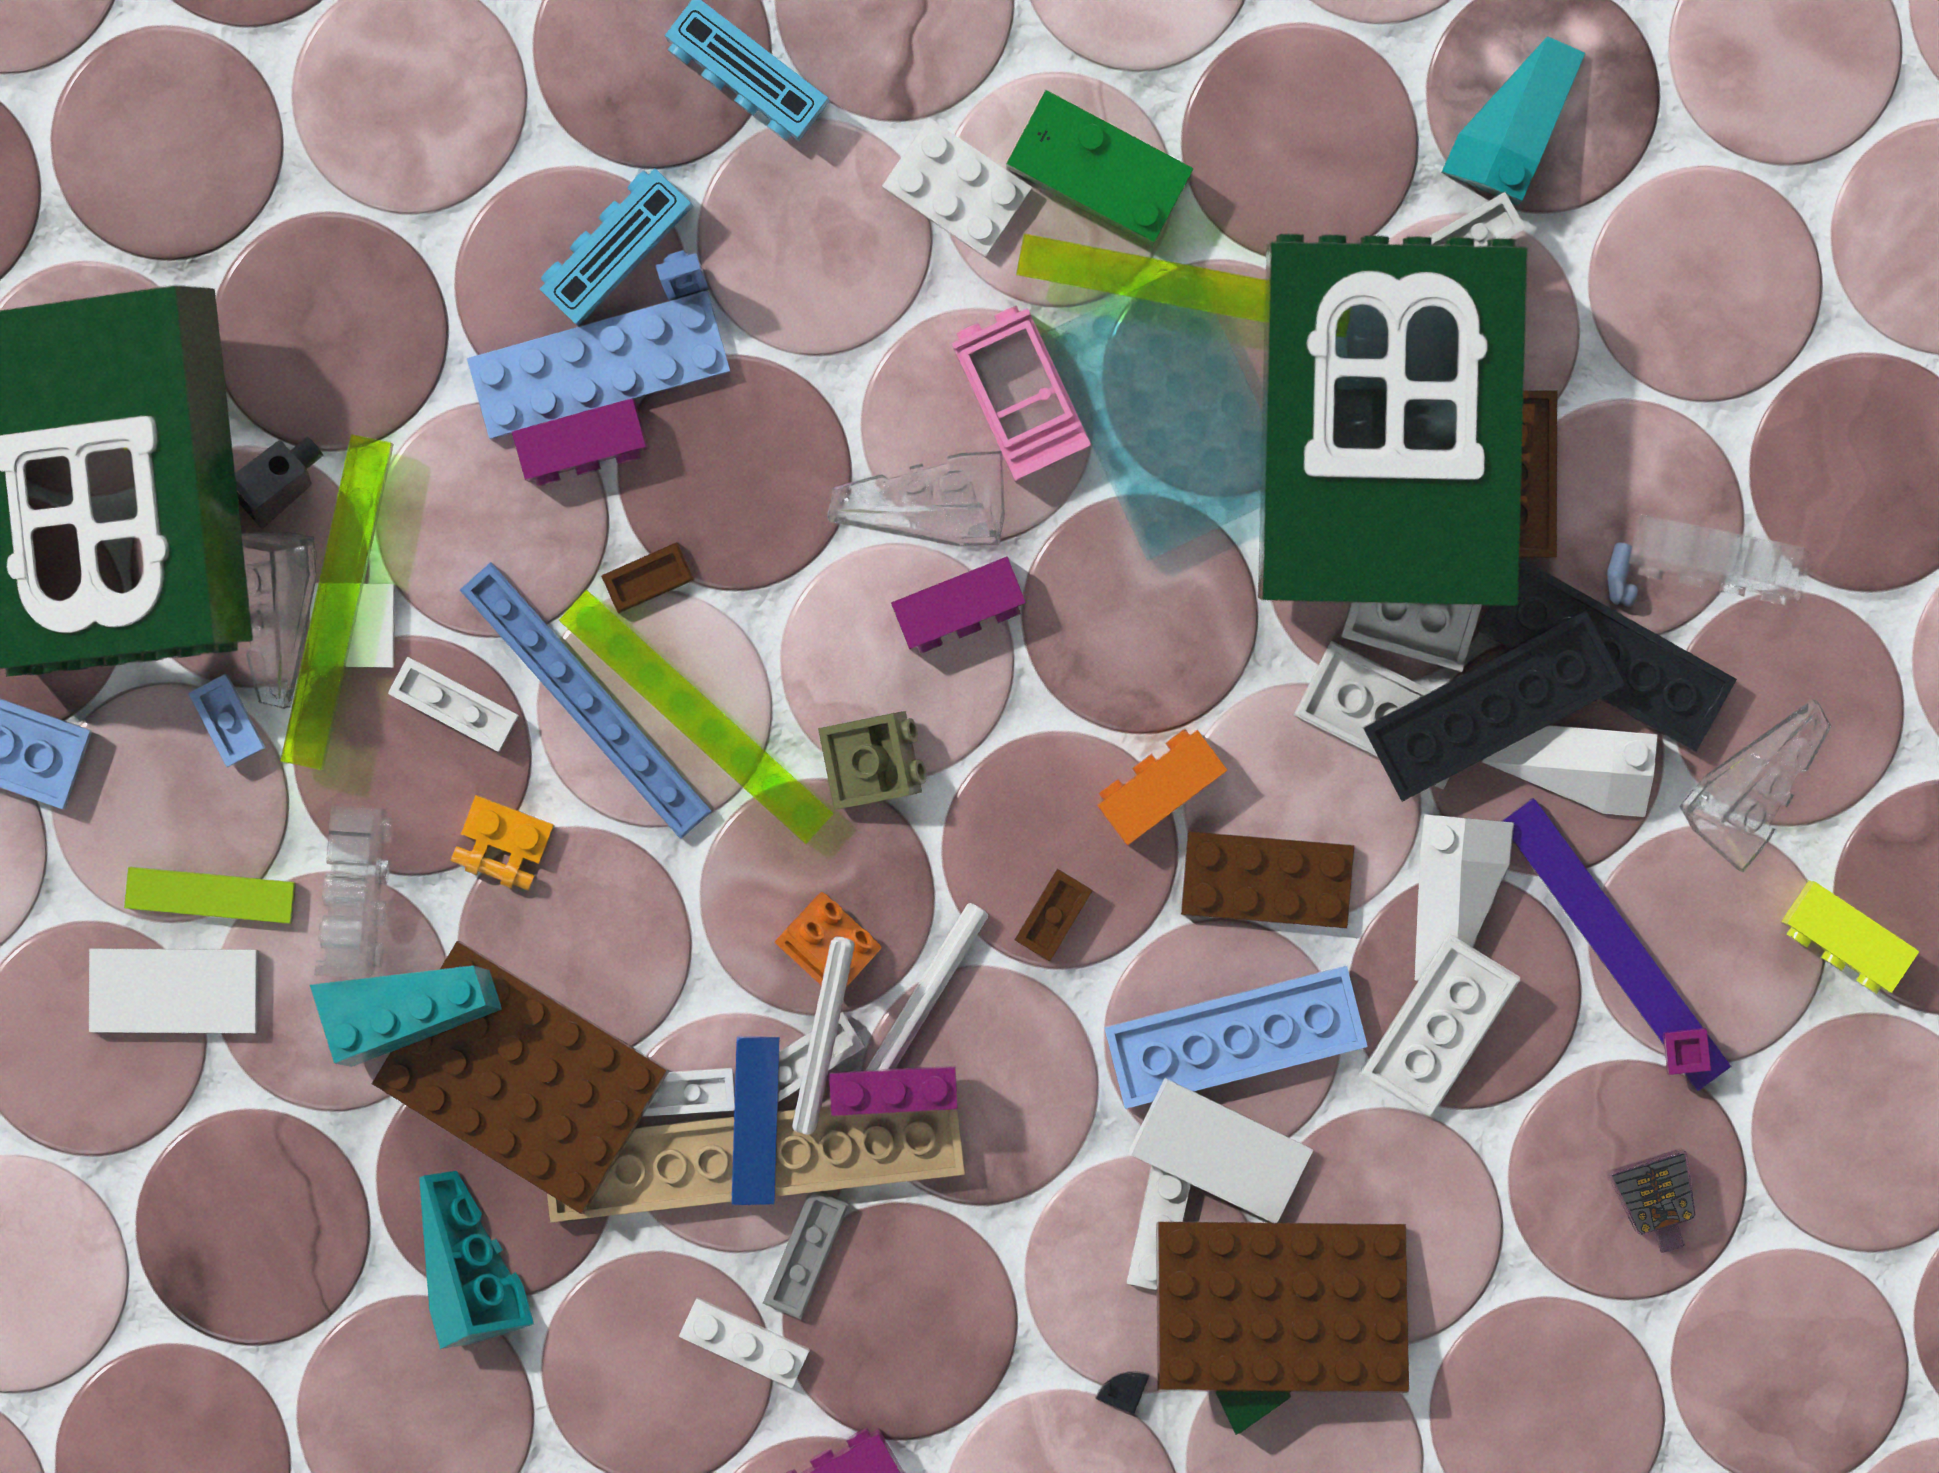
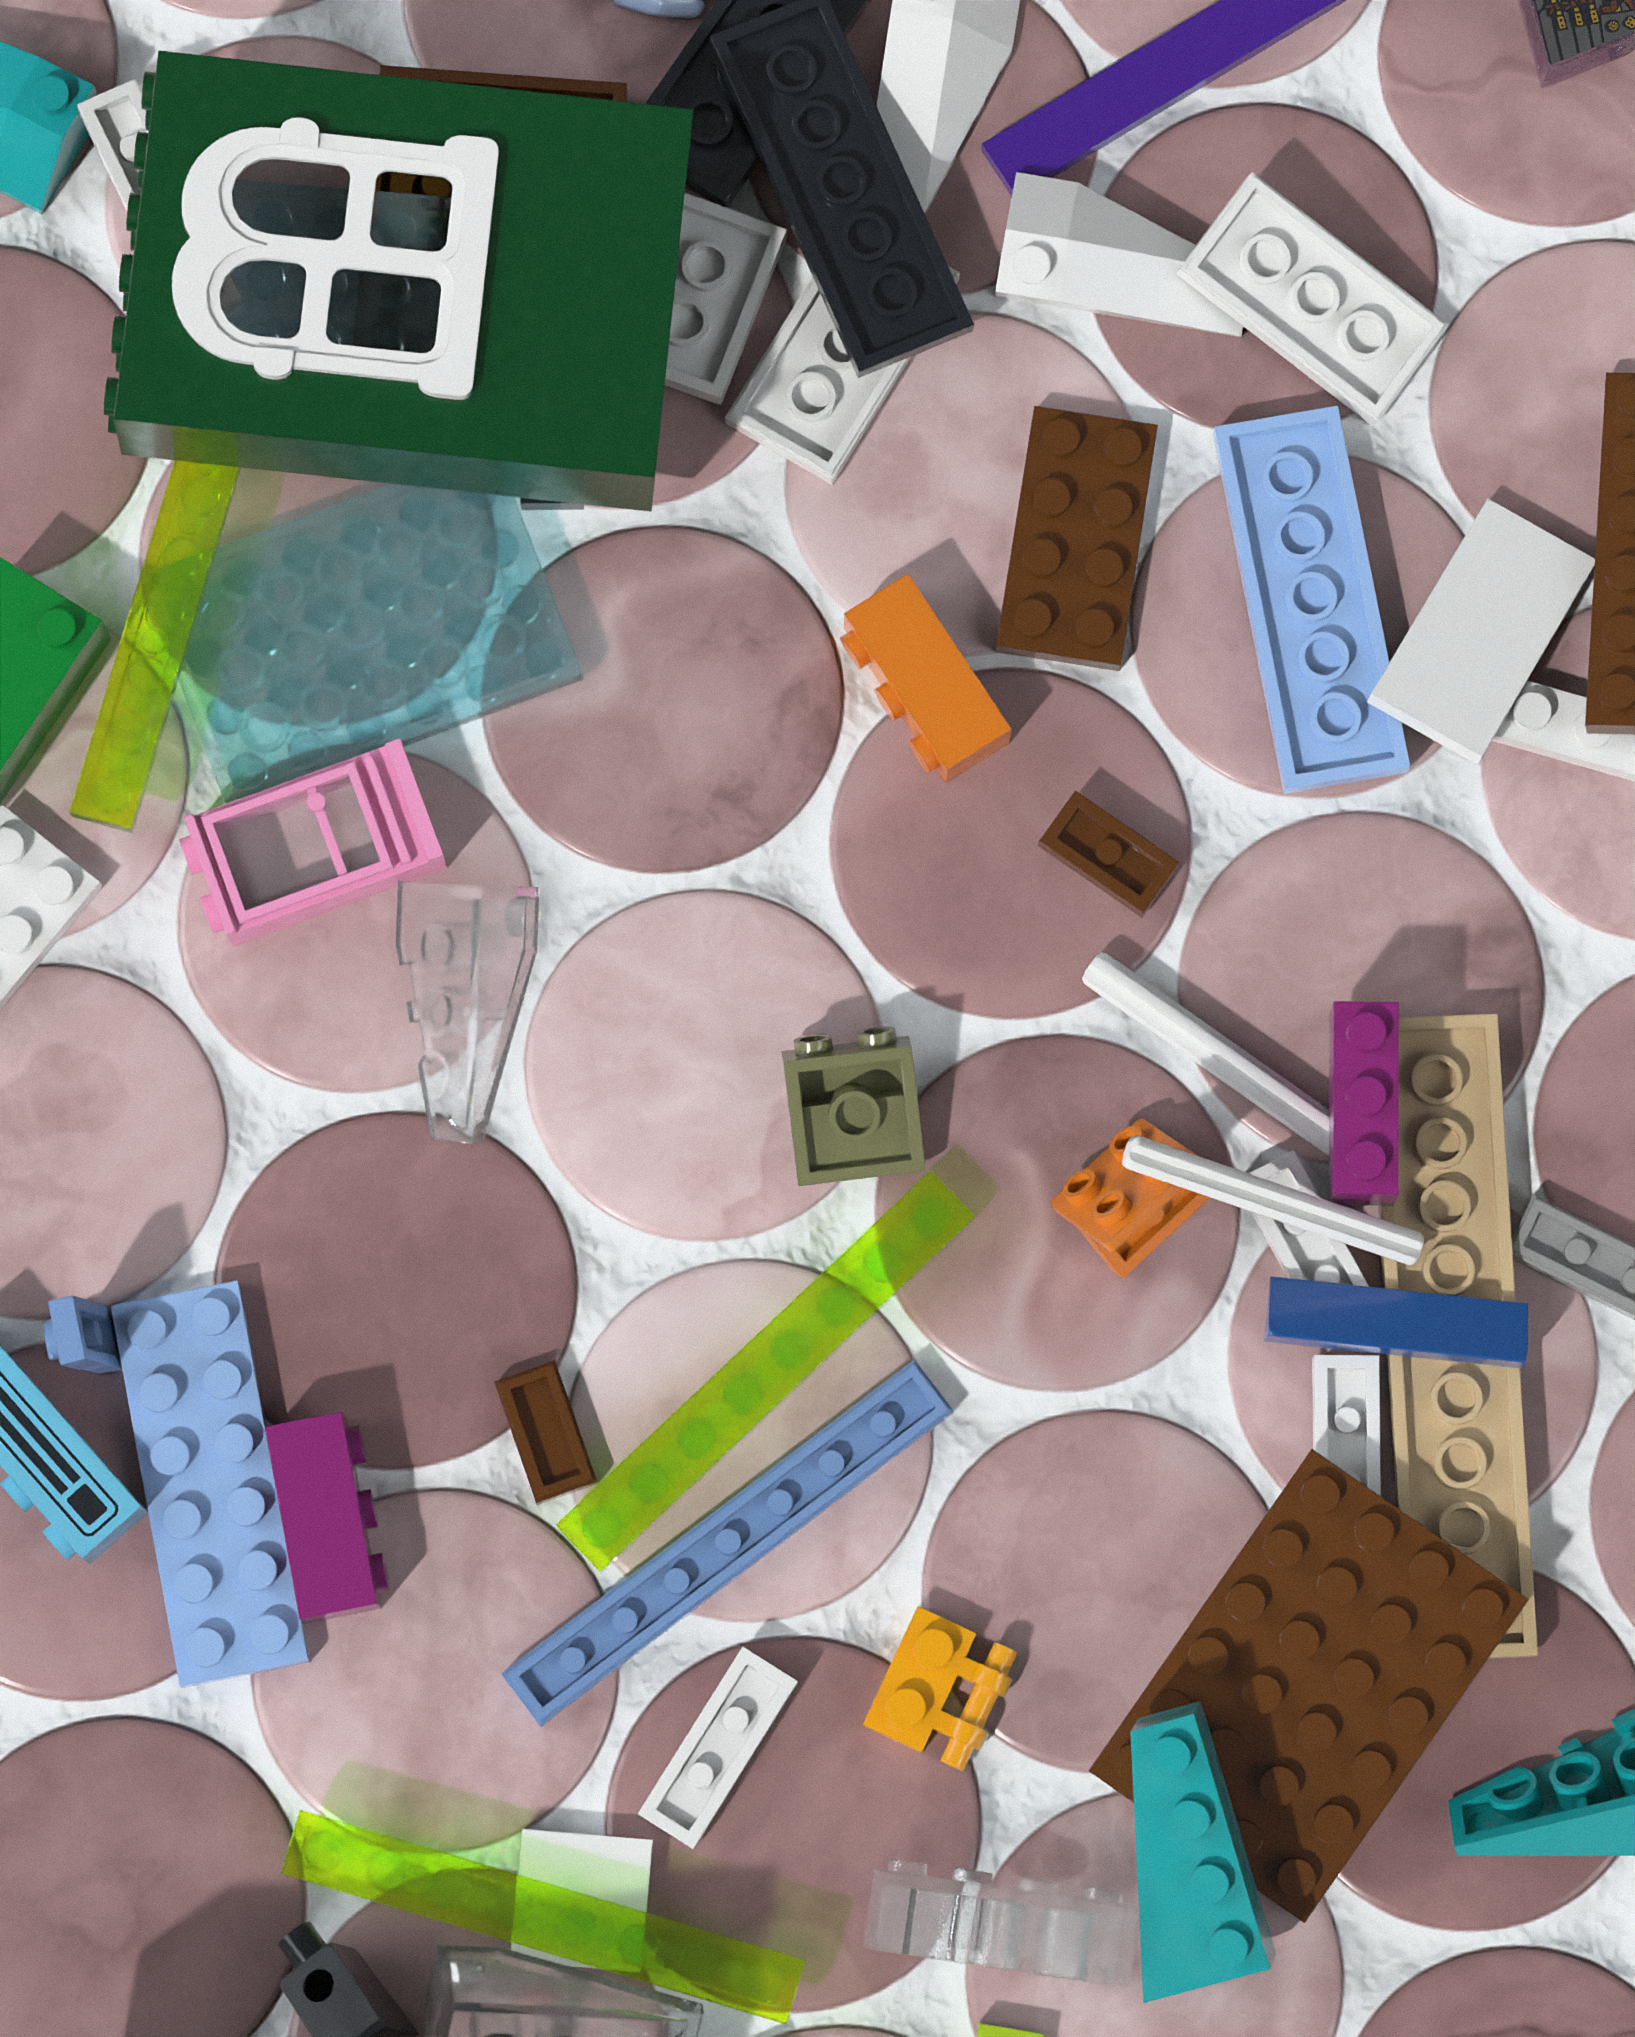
camera: 85 degrees left, 10 degrees down
magenta brick [891,556,1026,654] -> none

